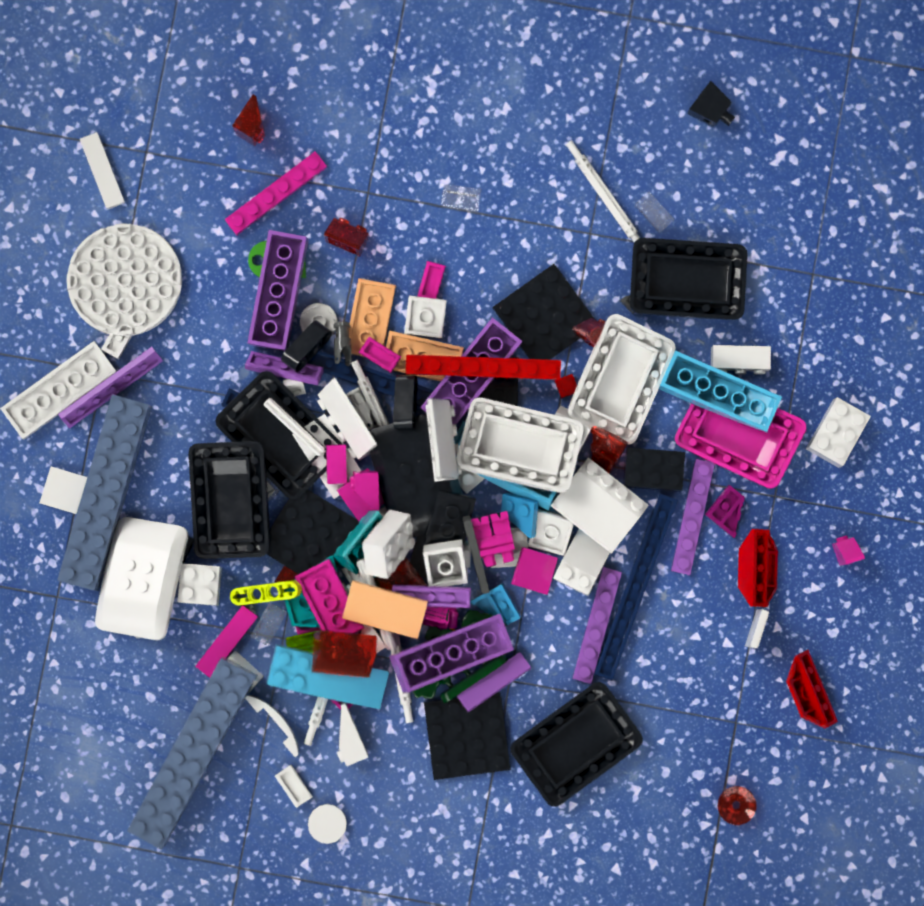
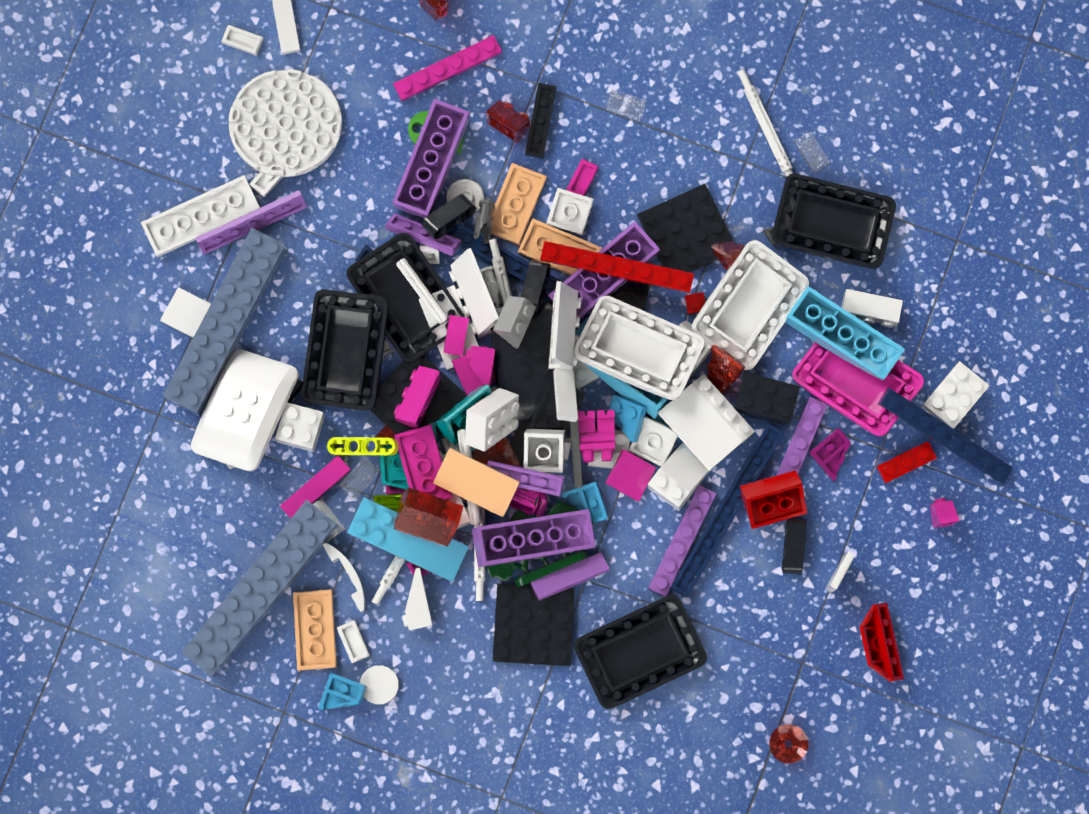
camera: 15 degrees right, 5 degrees down
dark pink tile [359,337,401,373] -> none
black torso [687,81,735,127] -> none
red wedge [738,529,778,607] -> none
none -> white tile [221,25,264,56]
none -> light nougat tile [293,590,337,671]
none -> dark azure wing [318,673,367,710]
none -> dark pink slope [394,366,441,429]
none -> light grey slope [493,296,536,348]
none -> black plate [525,83,557,159]
none -> white tile [553,368,578,422]
none -> red slope [740,470,807,529]
none -> black beam [782,518,807,575]
none -> red plate [876,441,937,484]
none -> dark blue plate [877,388,1013,484]

